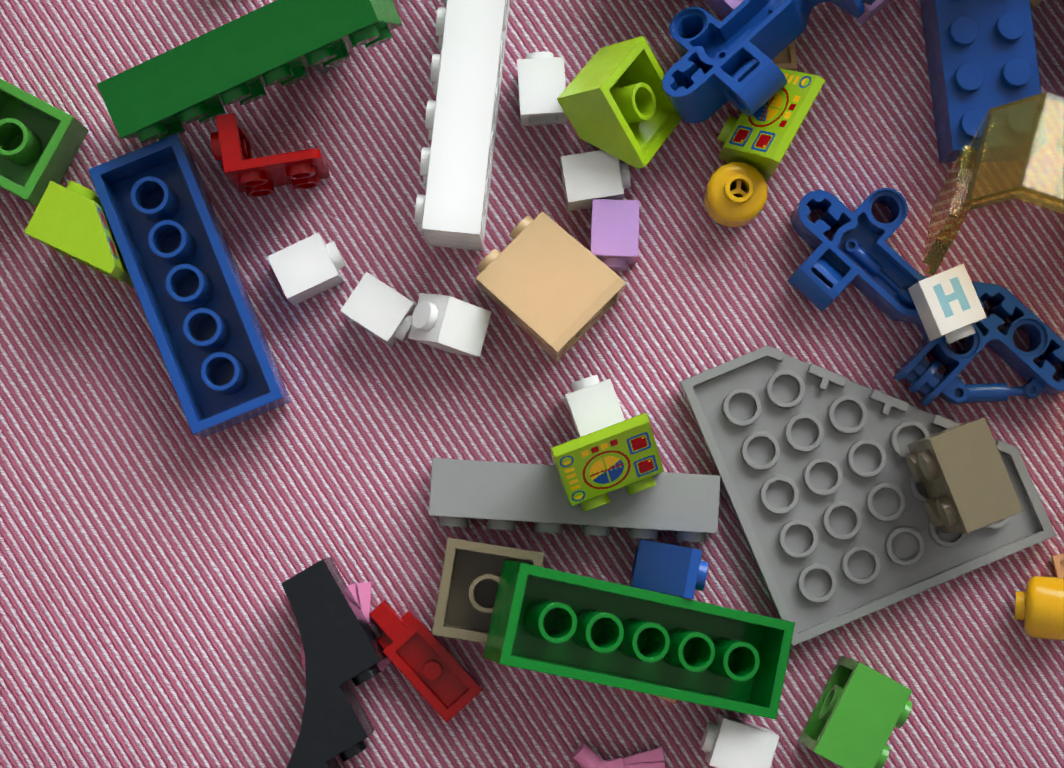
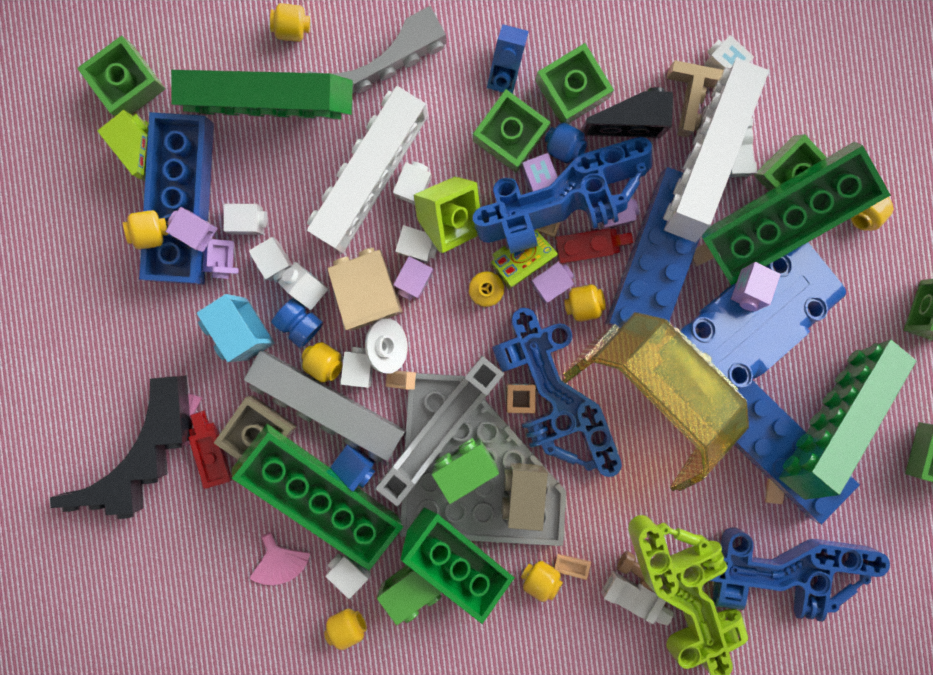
camera: 25 degrees right, 5 degrees up
red bracket [210,113,330,197] -> none
lime slope [550,413,664,512] -> none
white brick [908,263,987,344] -> none
none -> yellow head [123,210,168,250]
none -> lavender brick [166,207,218,252]
none -> medium azure piece [197,294,275,362]
none -> lavender bracket [202,239,239,279]
none -> blue wheel [271,297,324,349]
none -> yellow head [301,342,343,382]
none -> white dish [365,319,408,373]
none -> light grey arch [375,356,504,507]
none -> light nougat piece [386,371,416,390]
none -> green slope [400,507,515,624]
none -> bright green brick [432,438,499,504]
none -> medium nougat brick [506,383,536,413]
none -> lavender brick [530,262,574,304]
none -> red hinge [555,228,633,264]
none -> yellow head [564,284,606,322]

